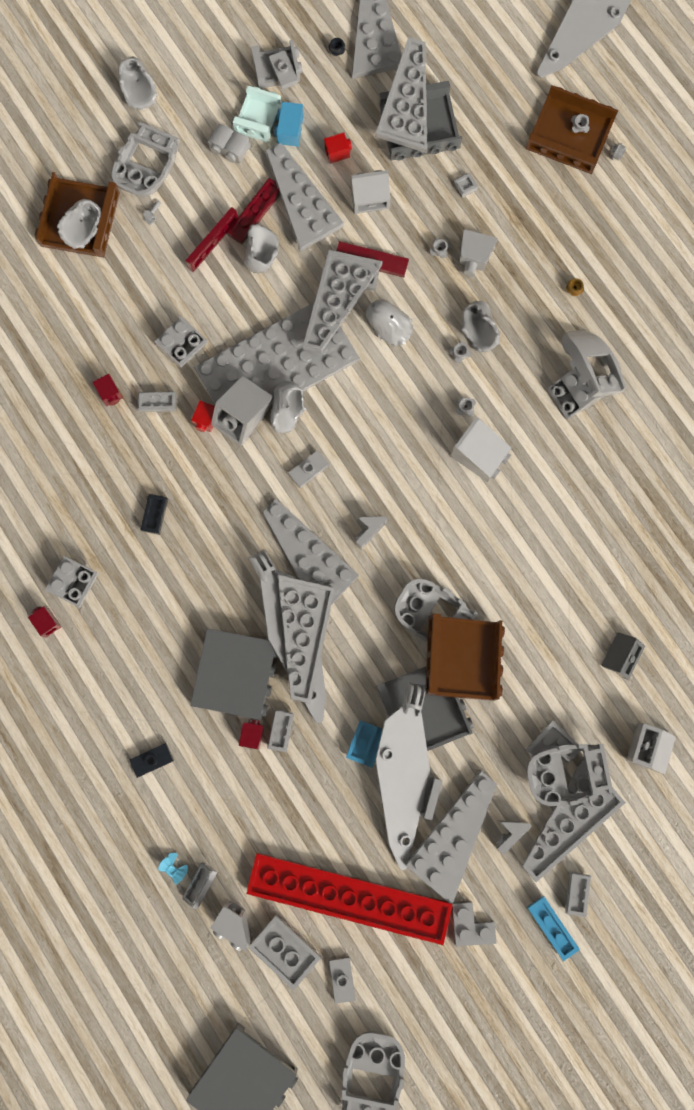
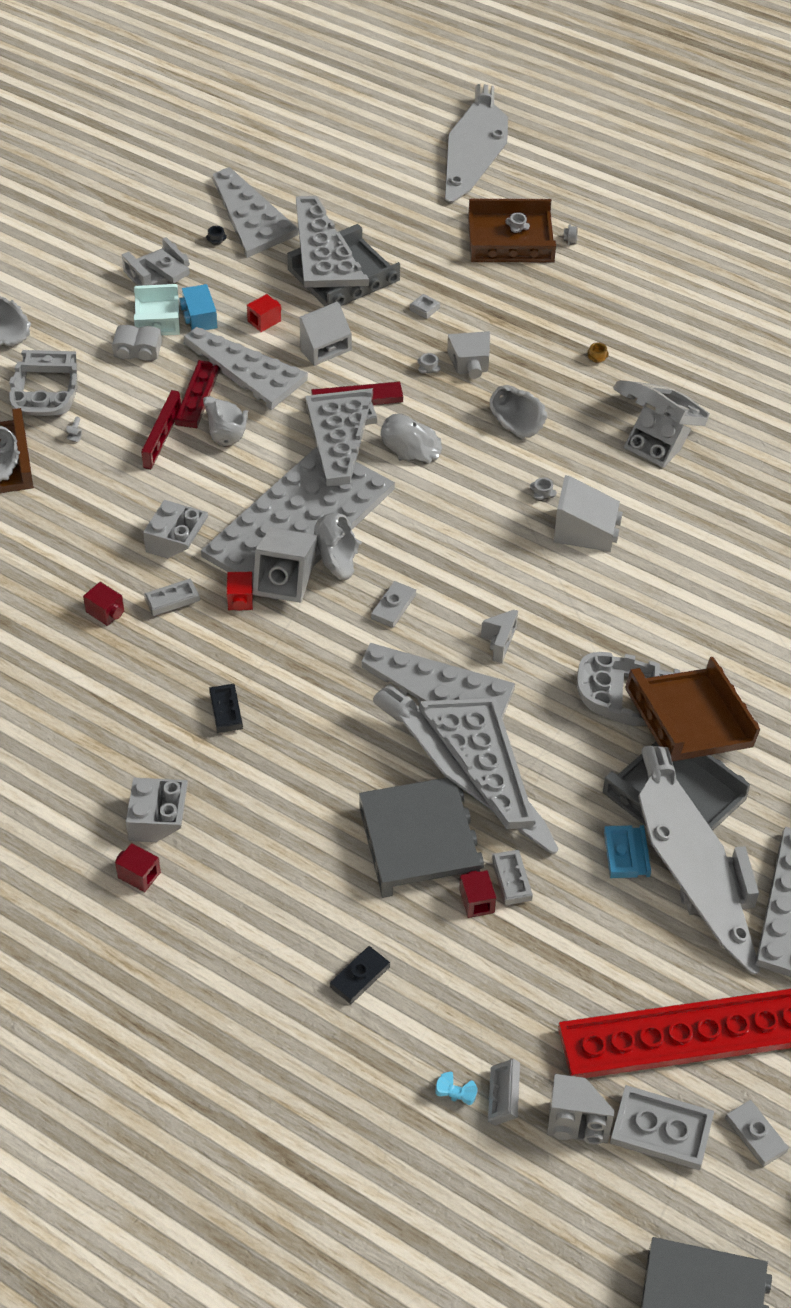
camera: 25 degrees left, 30 degrees down
light grey plate [449,341,471,363] -> none

